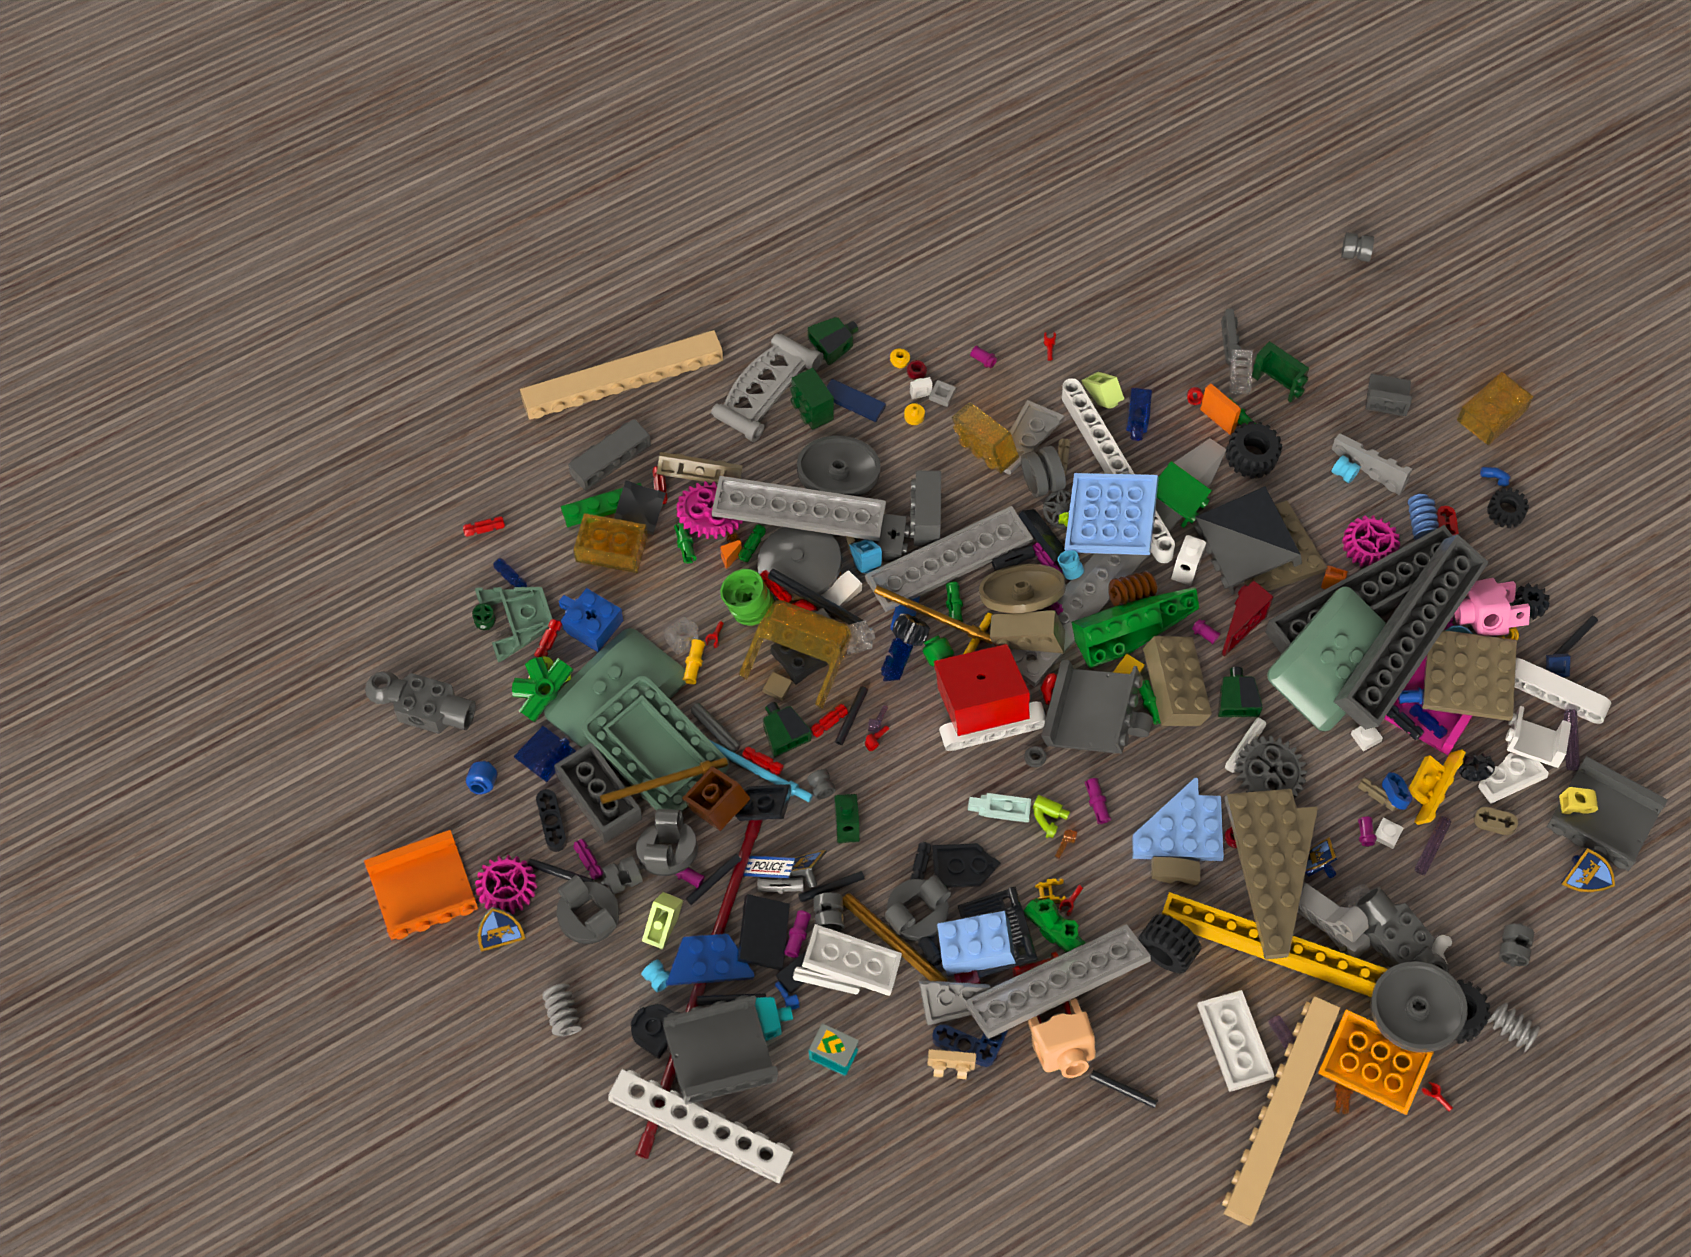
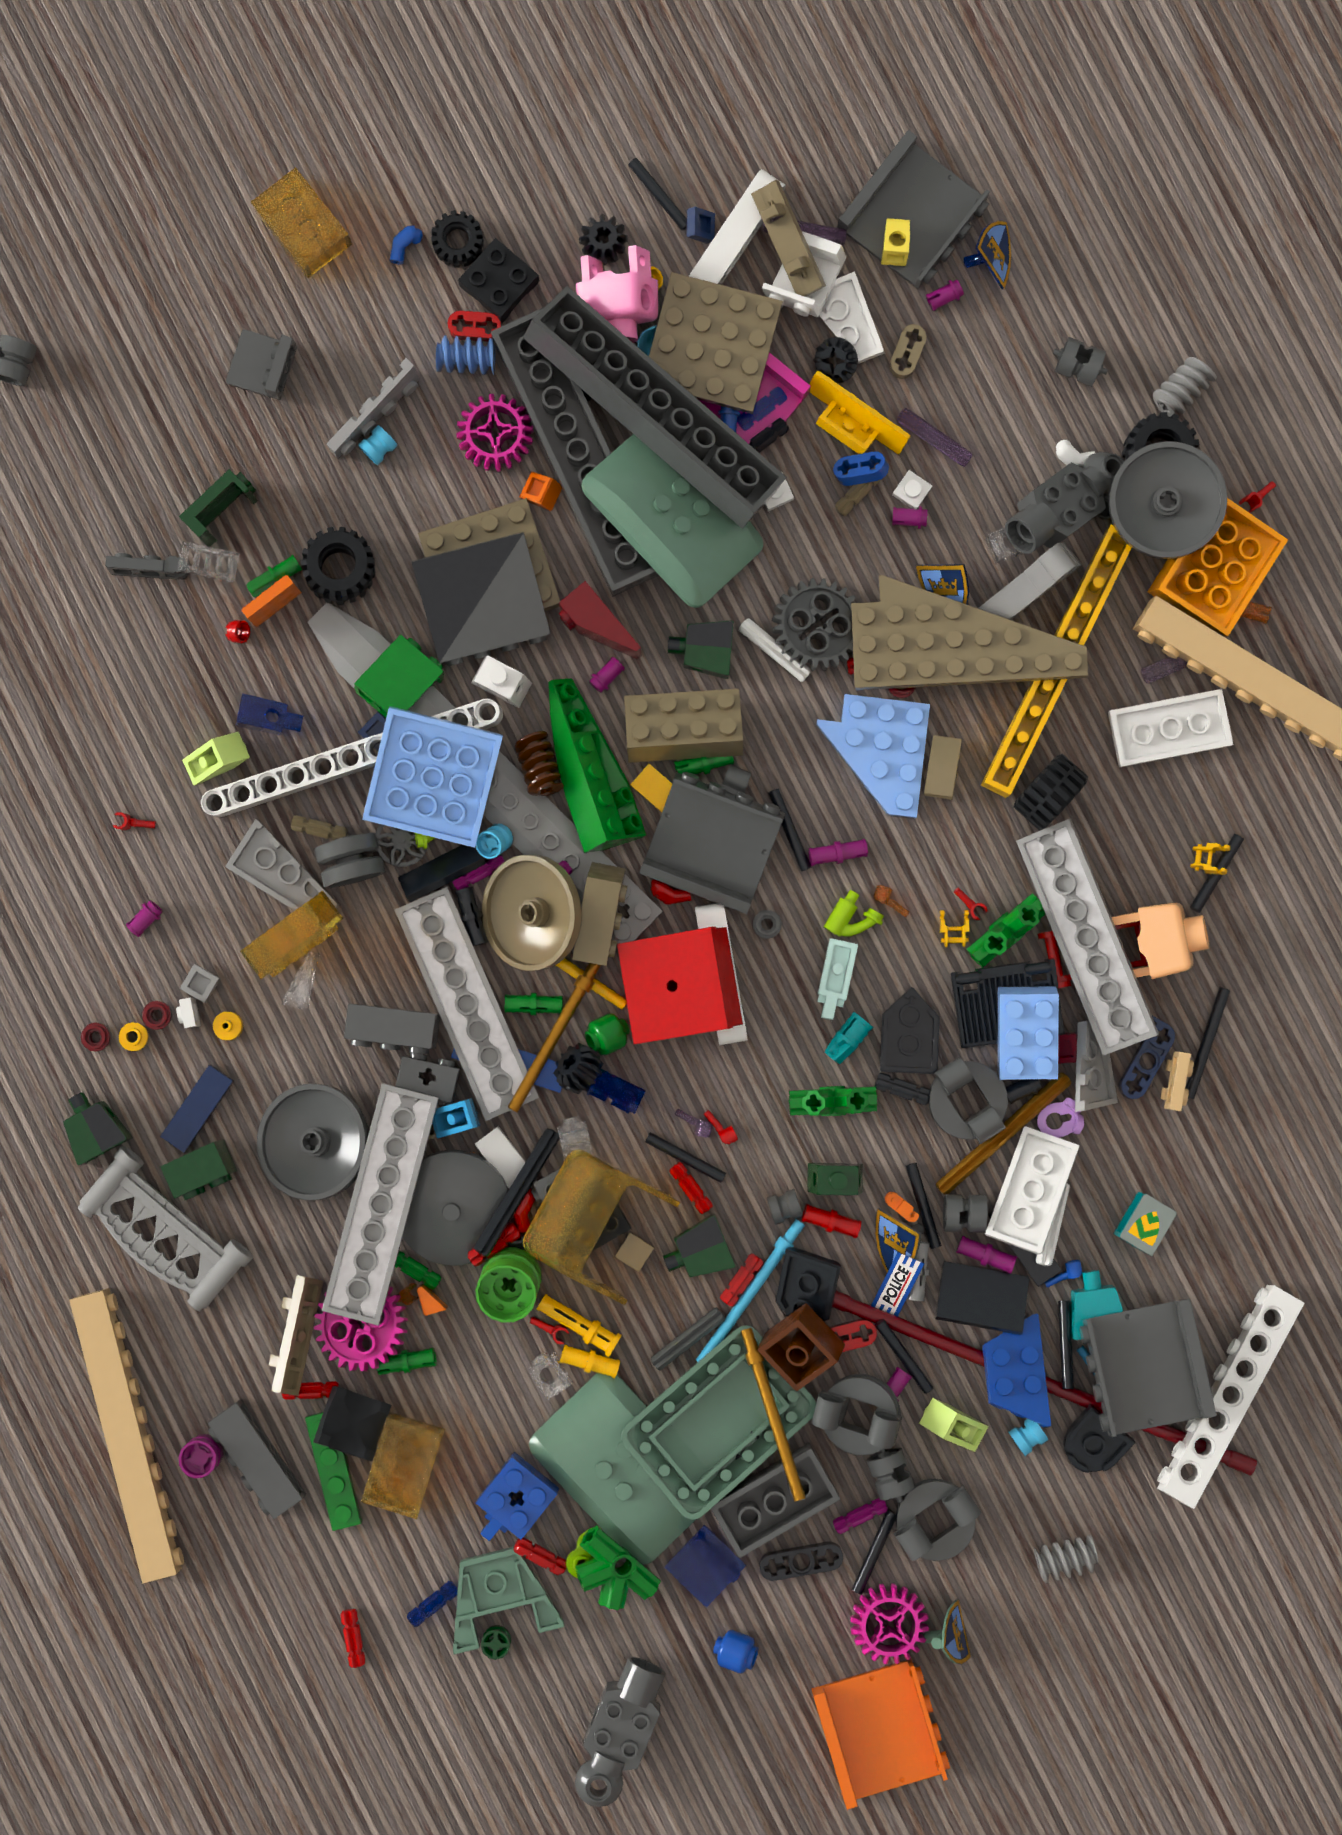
camera: 85 degrees left, 25 degrees up
none -> dark red plate [81,1023,110,1052]
none -> magenta wheel [179,1434,223,1479]
none -> clear slope [281,951,319,1009]
none -> black brick [458,238,540,323]
none -> yellow pin [536,1294,622,1357]
none -> dark tan hinge [751,180,826,297]
none -> black piece [768,788,812,872]
none -> green piece [789,1086,877,1116]
none -> red pin [801,1203,862,1239]
none -> teal hinge [825,1011,874,1064]
none -> red beam [829,1319,877,1352]
none -> orange piece [885,1192,919,1222]
none -> magenta pin [925,279,964,312]
none -> lavender piece [1037,1098,1084,1138]
none -> black bar [1185,987,1230,1099]
none -> yellow piece [1190,843,1230,875]

